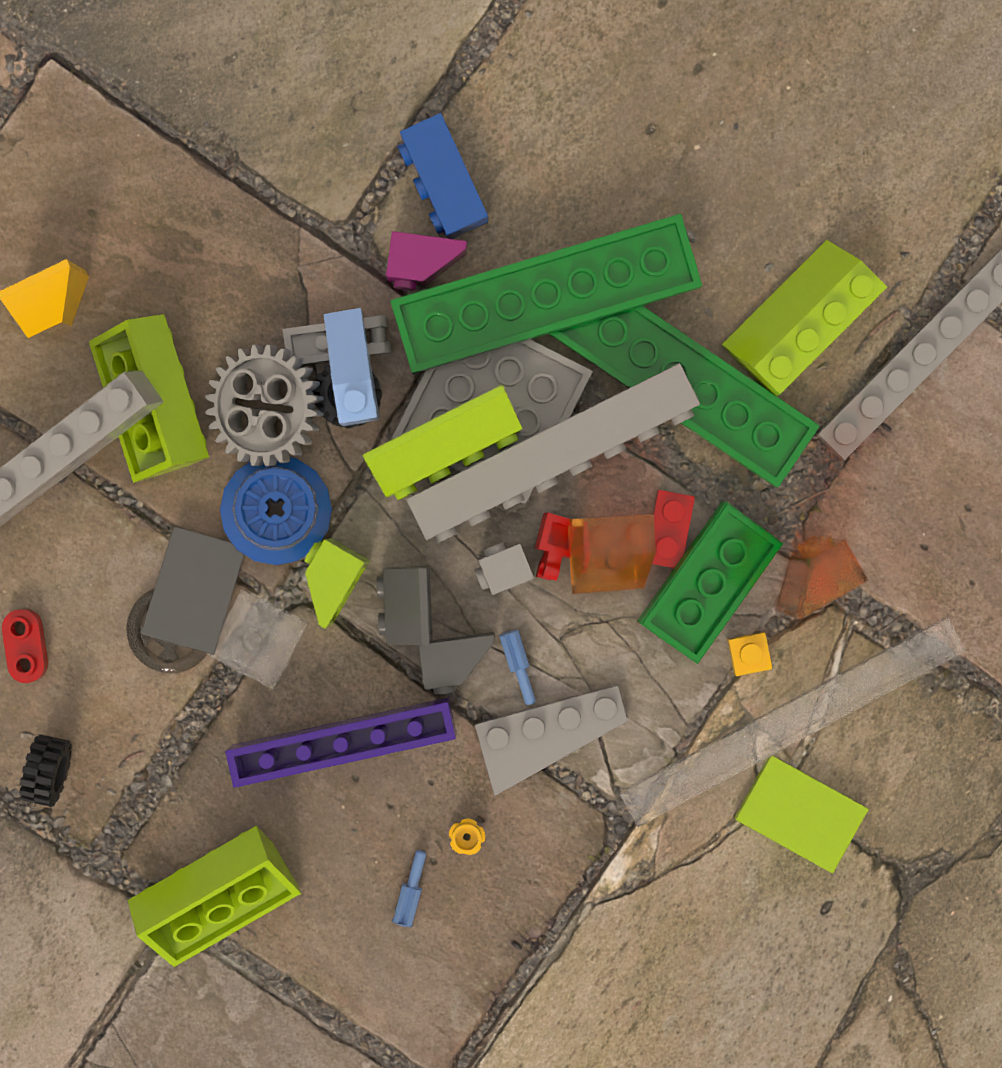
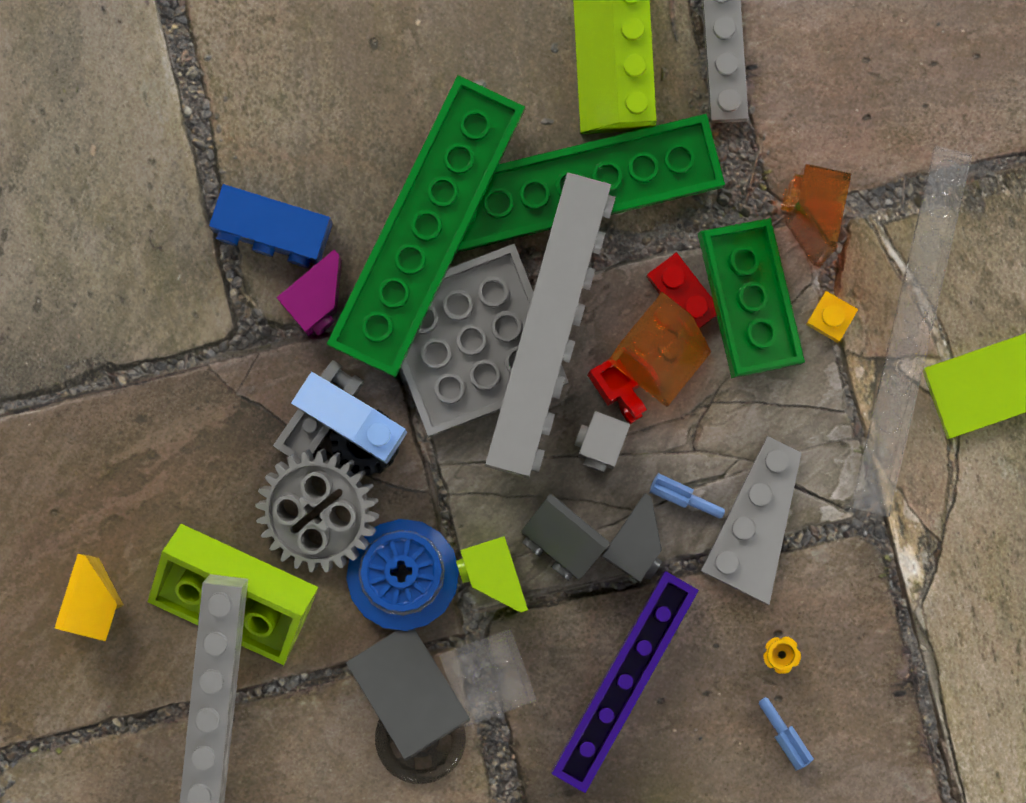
camera: 40 degrees left, 5 degrees down
lime slope [362,385,523,501] -> none

